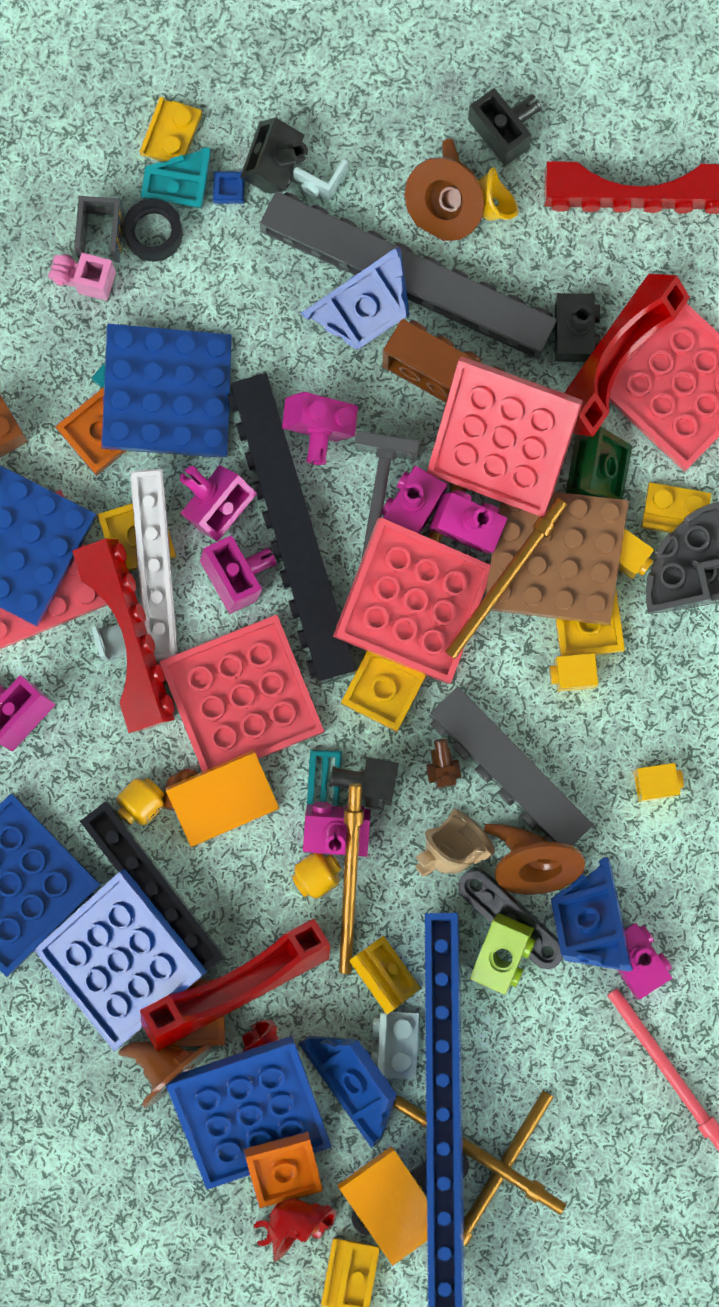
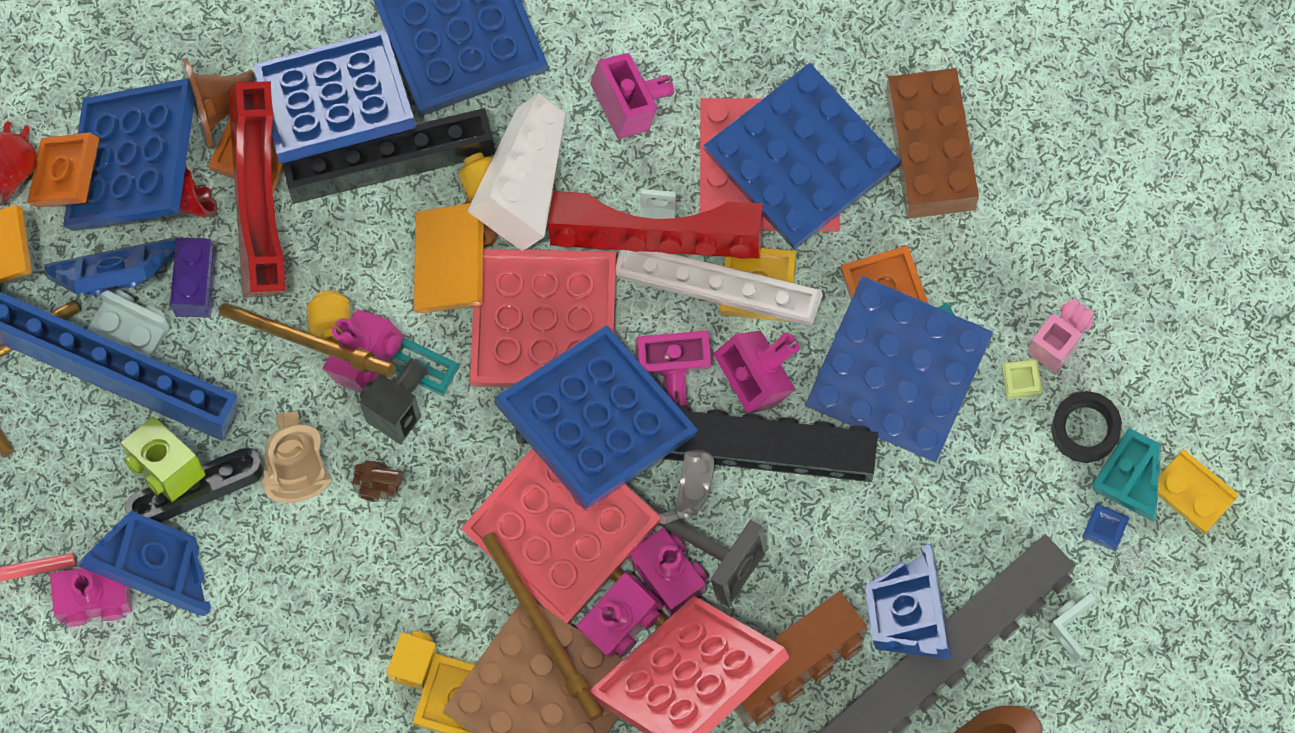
camera: 115 degrees right, 10 degrees down
dark grey piece [74,196,124,263] -> none
pearl dark grey brick [240,117,308,194] -> none
dark pink brick [282,392,358,465] -> none
yellow plate [341,651,426,732] -> none
yellow plate [349,935,421,1014] -> none
dark grey brick [430,687,593,846] -> none
dark orange piece [484,824,585,895] -> none
yellow brick [633,763,684,802] -> none
none -> dark purple brick [170,237,216,318]
none -> white wedge [467,93,565,251]
none -> blue plate [494,325,698,510]
none -> light grey helmet [659,450,714,524]
none -> yellowish green tile [1001,359,1042,399]

